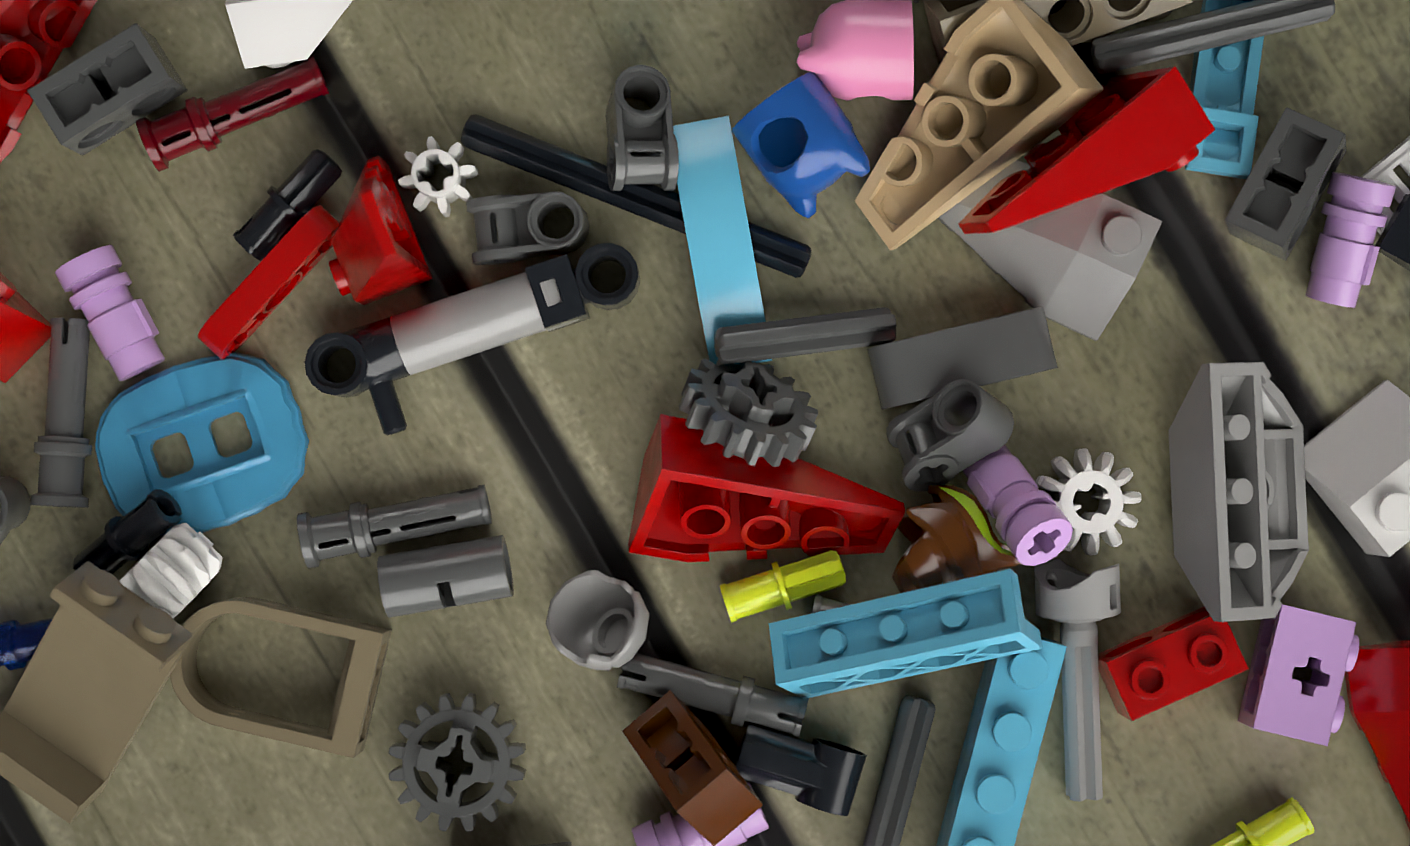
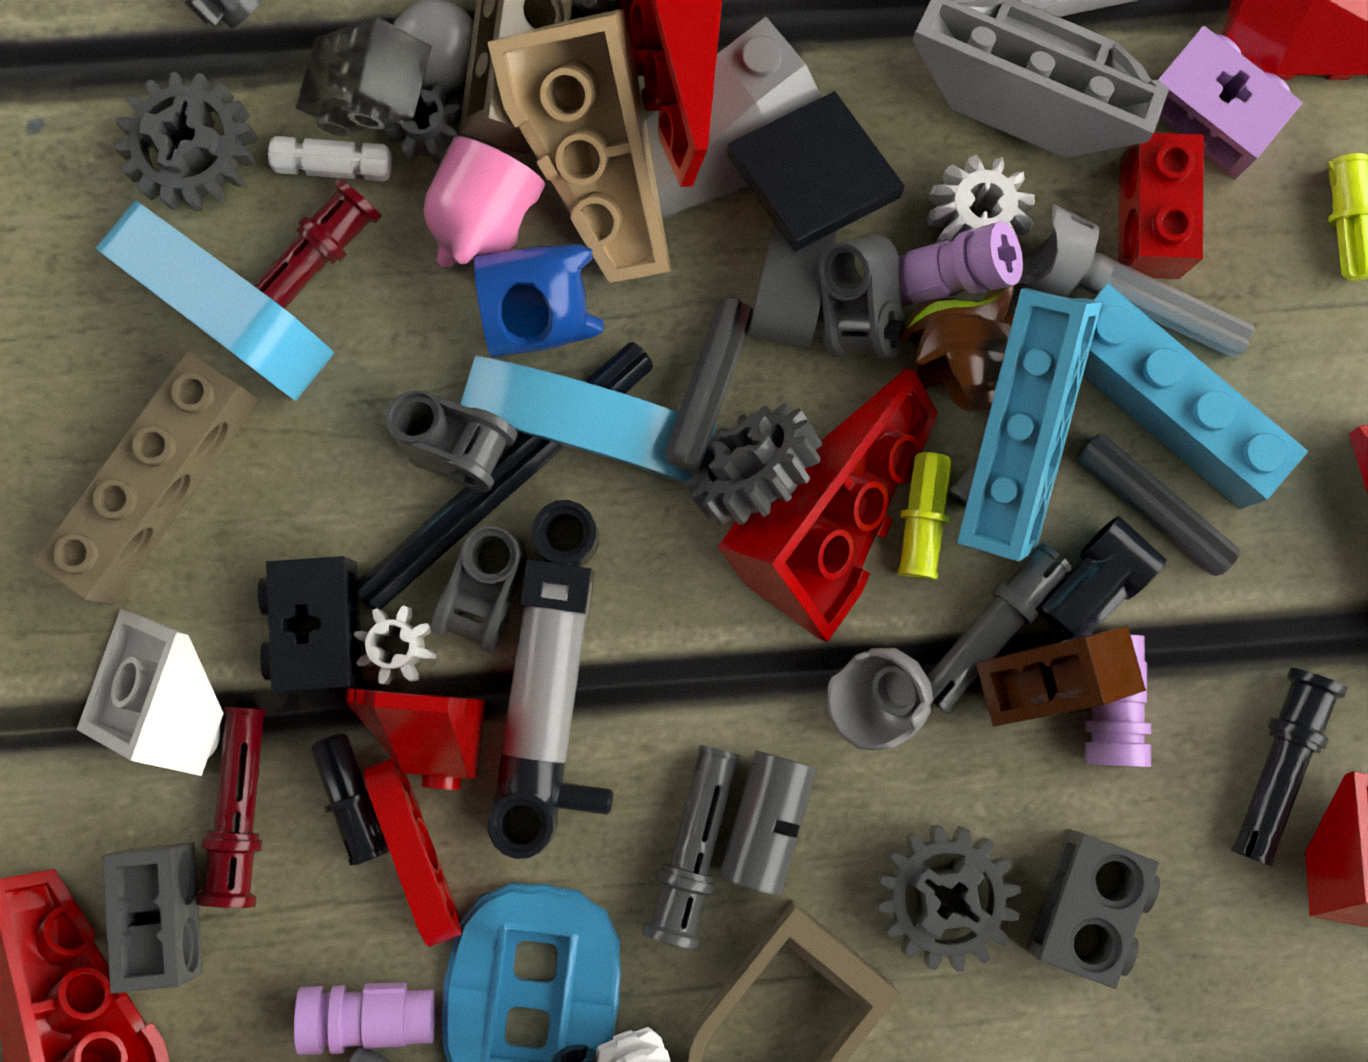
camera: 70 degrees left, 5 degrees down
none -> black brick [258,556,363,693]
none -> black tile [727,91,905,252]

